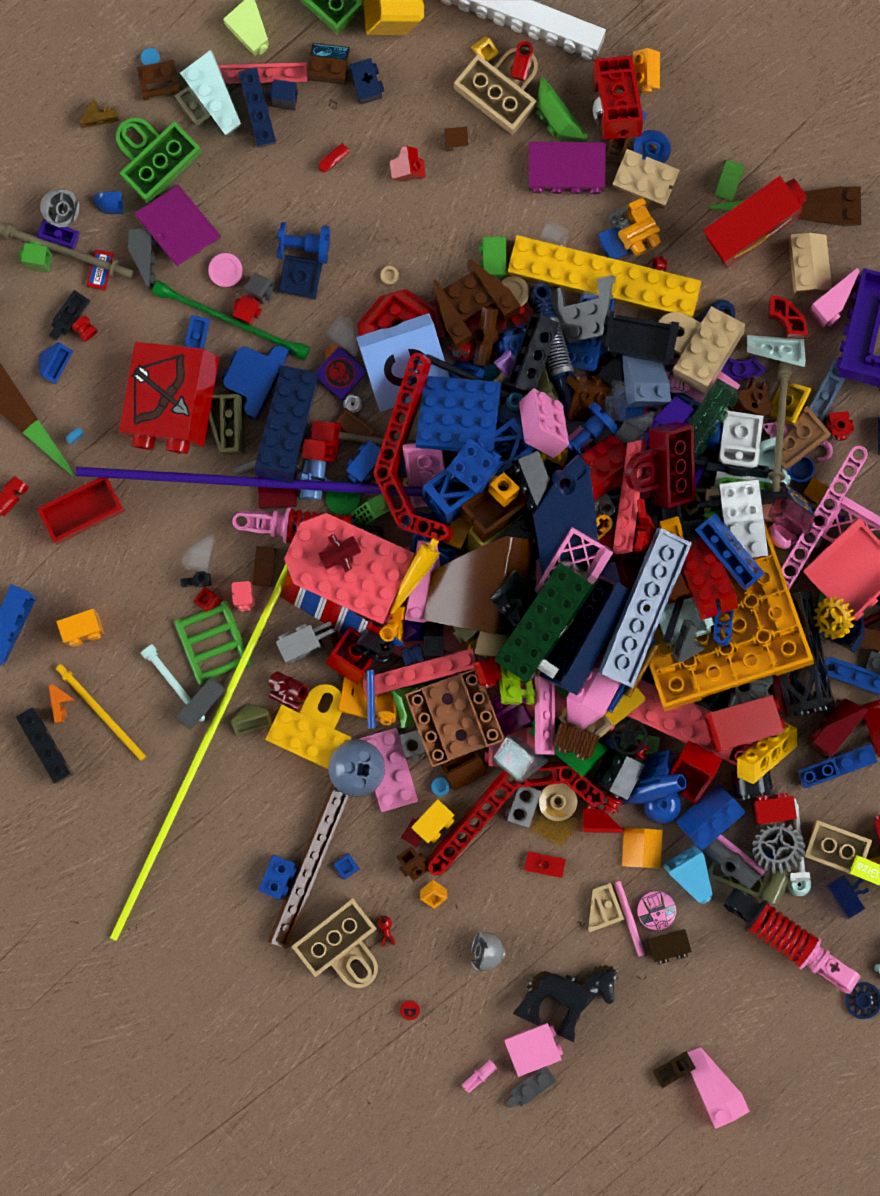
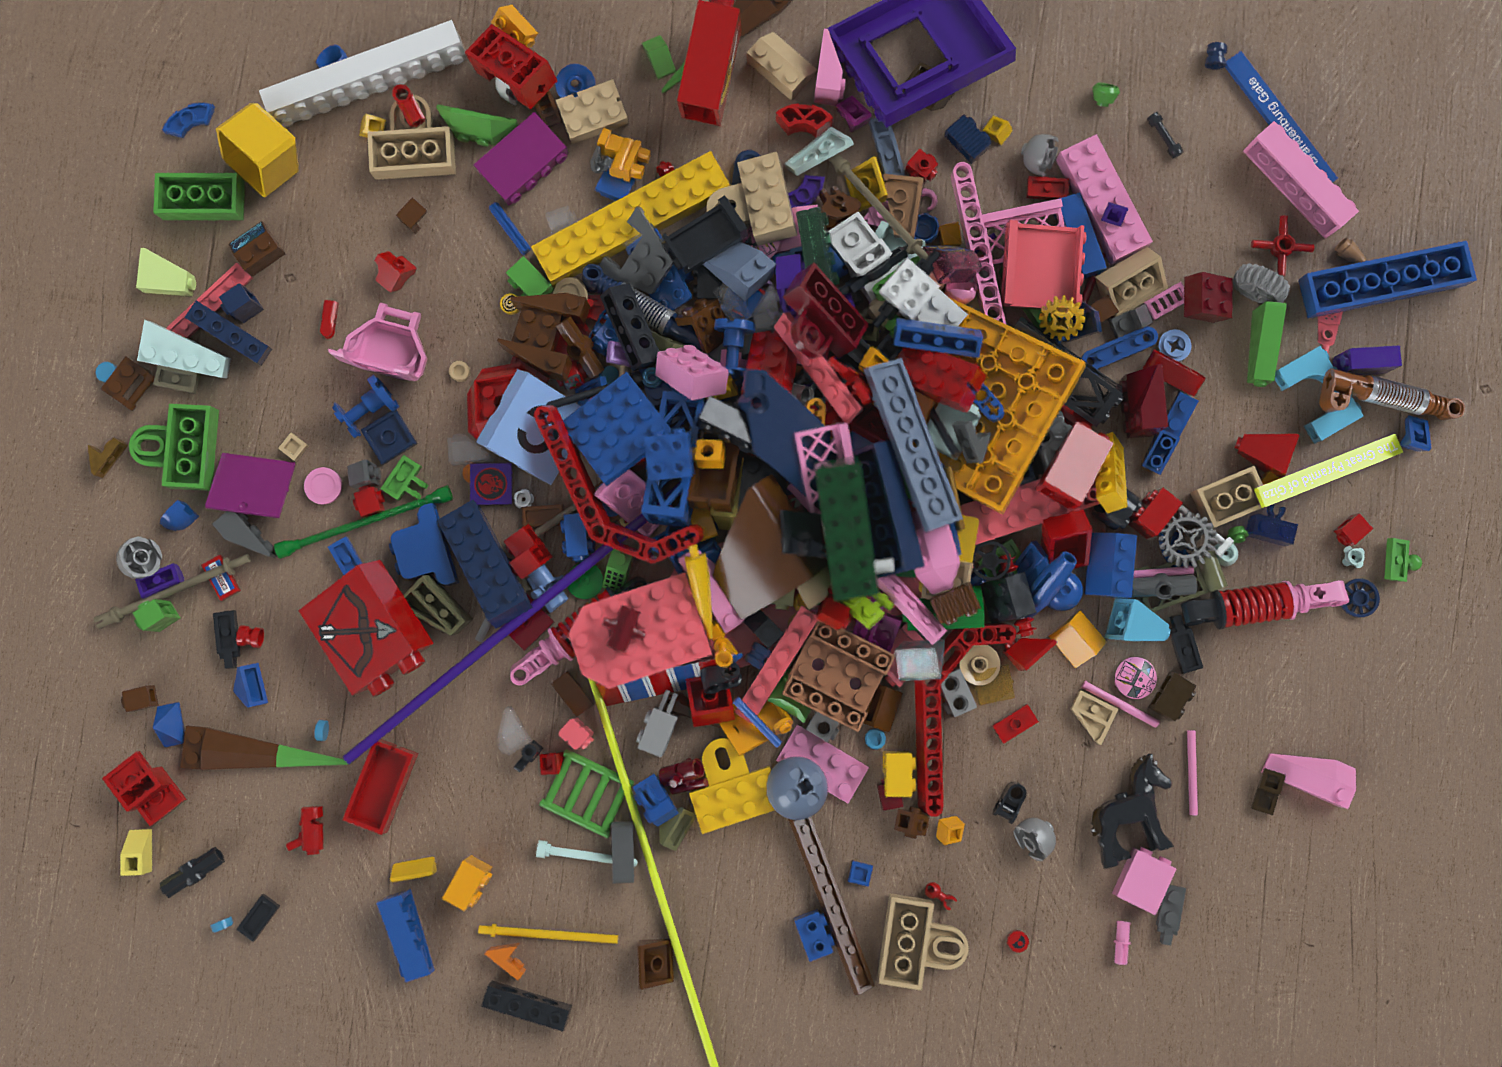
camera: 45 degrees left, 0 degrees up
dark blue brick [349,58,384,105] -> none
dark purple slope [404,621,424,641] -> none
none -> tan tile [278,433,309,462]
none -> bright pink piece [328,303,427,381]
none -> bright green hinge [381,455,429,501]
none -> yellow slope [390,856,437,883]
none -> blue axle [489,202,531,255]
none -> tile [500,293,520,315]
none -> blue brick [633,774,679,827]
none -> reddish brown slope [638,939,674,990]
none -> magenta slope [835,95,872,133]
none -> black piece [992,781,1027,824]
none -> black hinge [1170,615,1203,674]
none -> bright pink bar [1187,730,1198,815]
none -> bright green plate [1227,526,1249,543]

